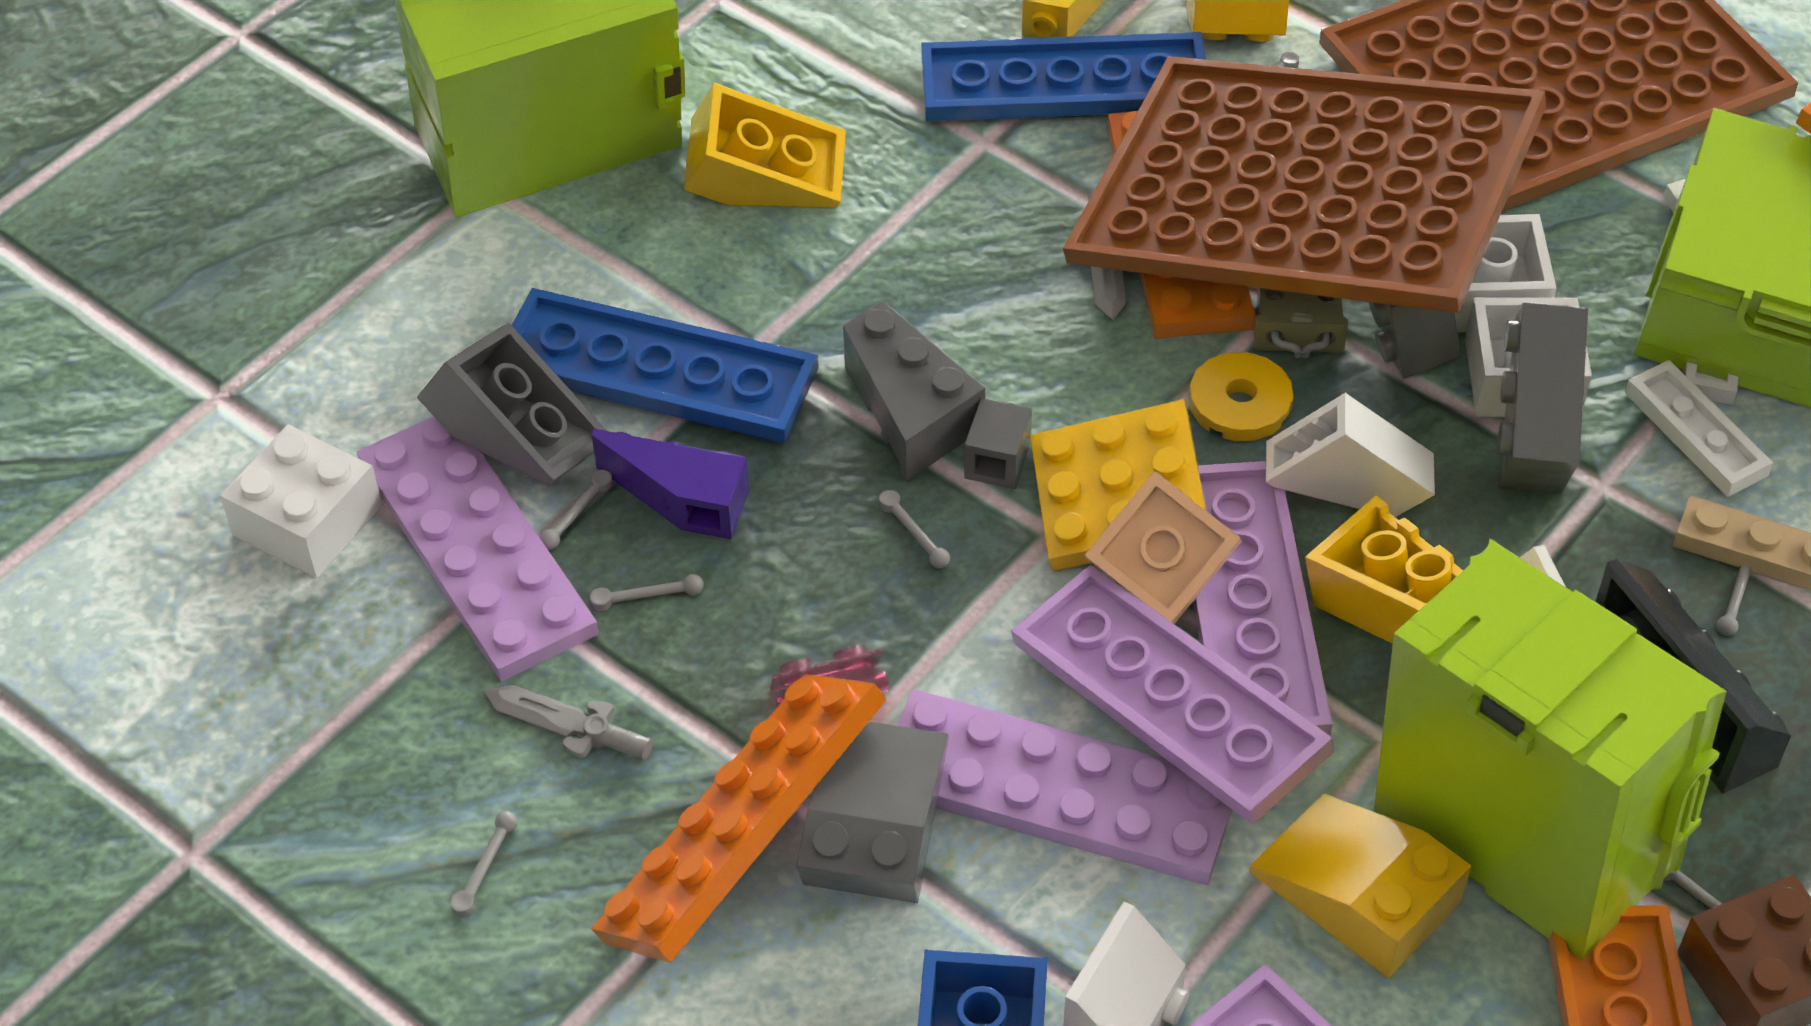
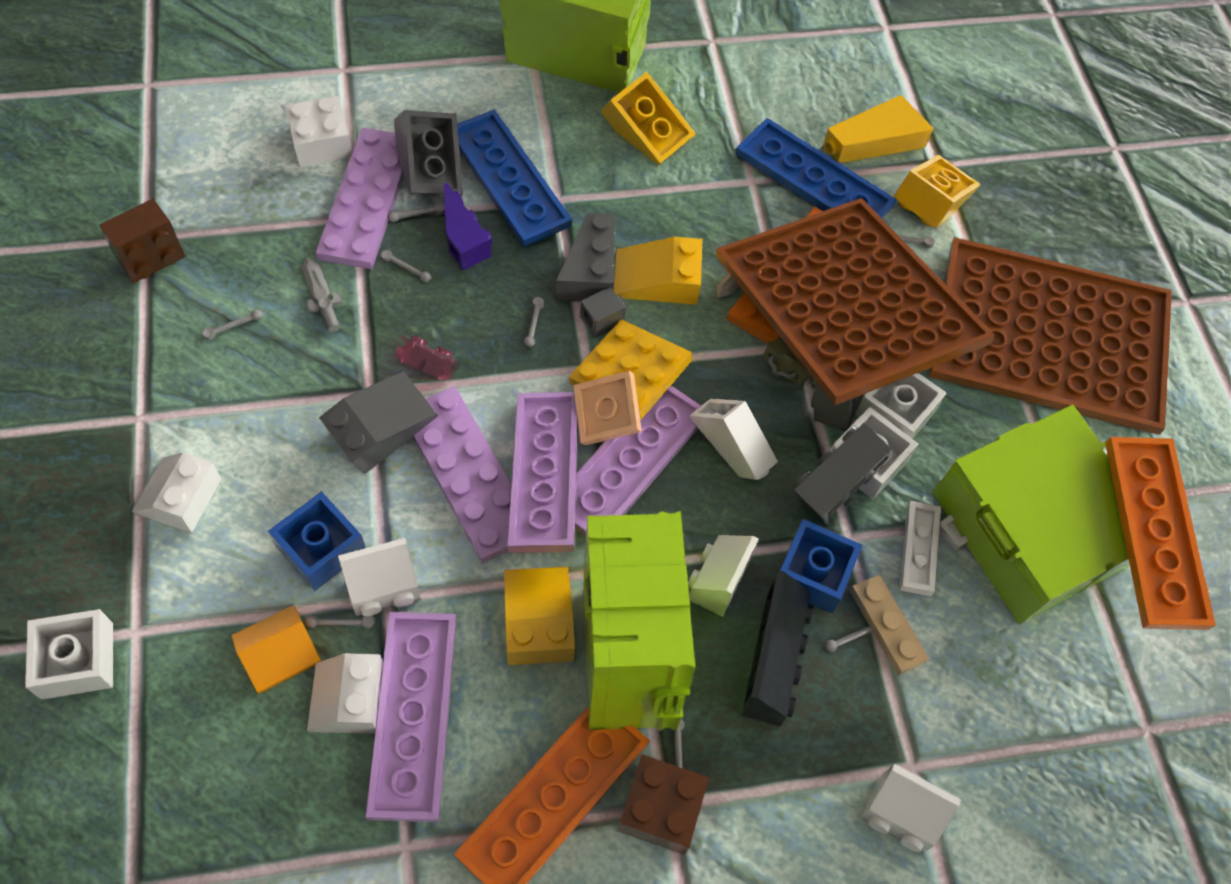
camera: 35 degrees right, 10 degrees up
orange plate [591,674,887,963] -> none
yellow tile [1189,352,1293,441] -> none
yellow wedge [1305,495,1463,644] -> none
none -> reddish brown brick [99,198,185,284]
none -> yellow slope [613,237,702,305]
none -> blue brick [780,519,863,613]

